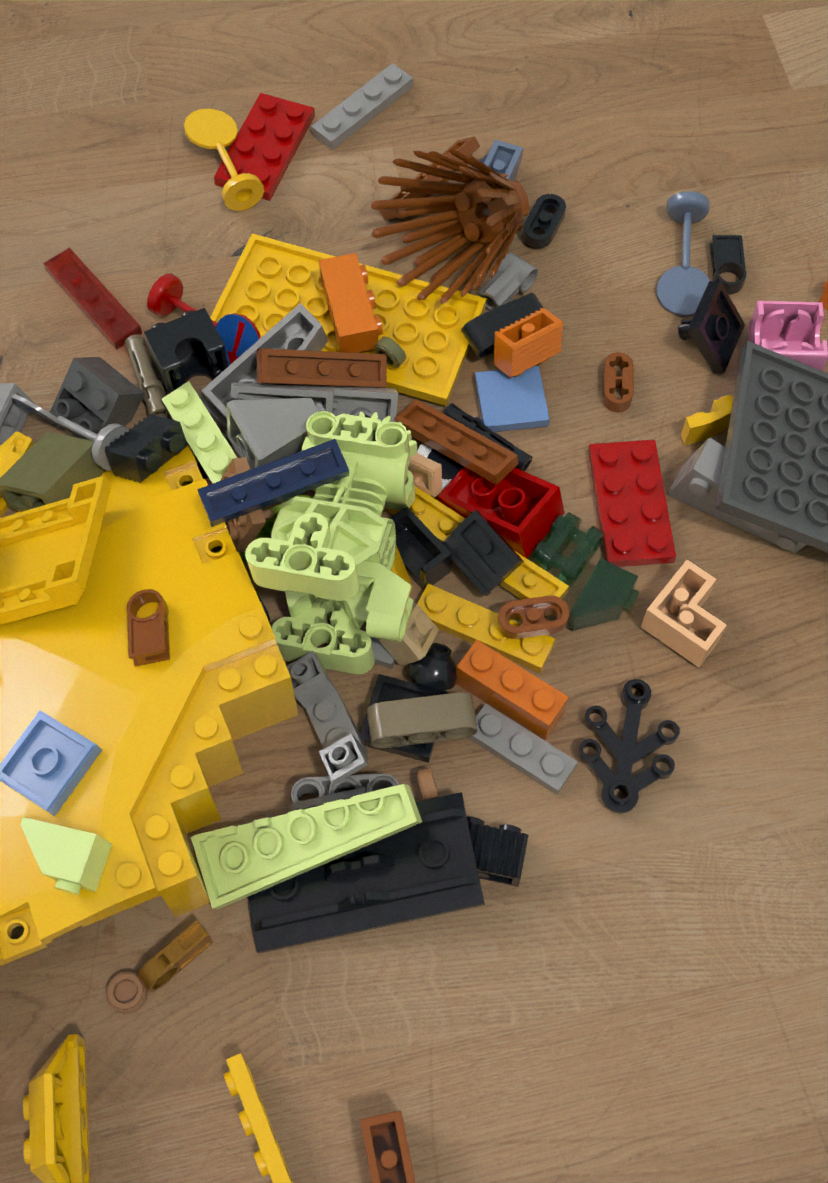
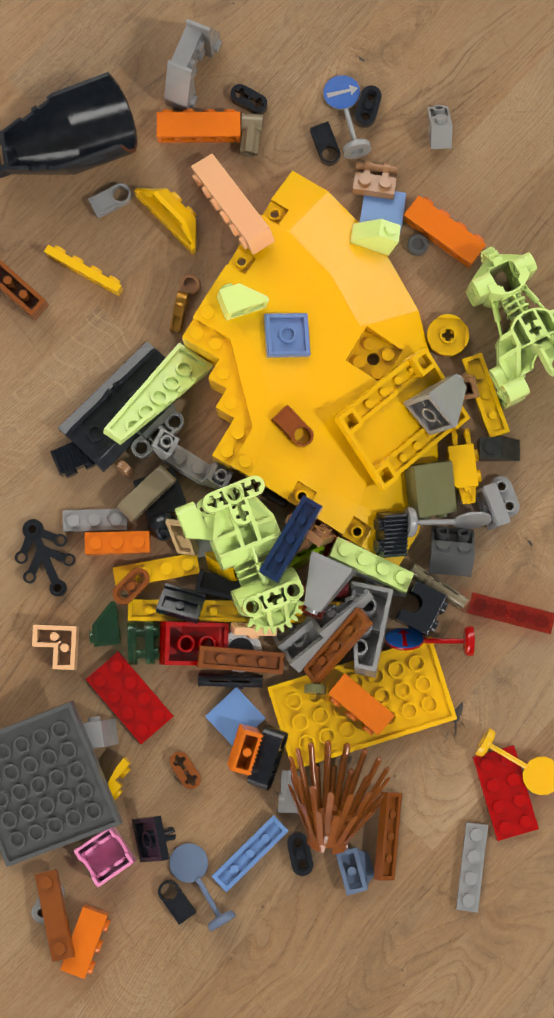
camera: 145 degrees right, 20 degrees up
none -> medium blue plate [211,815,289,892]

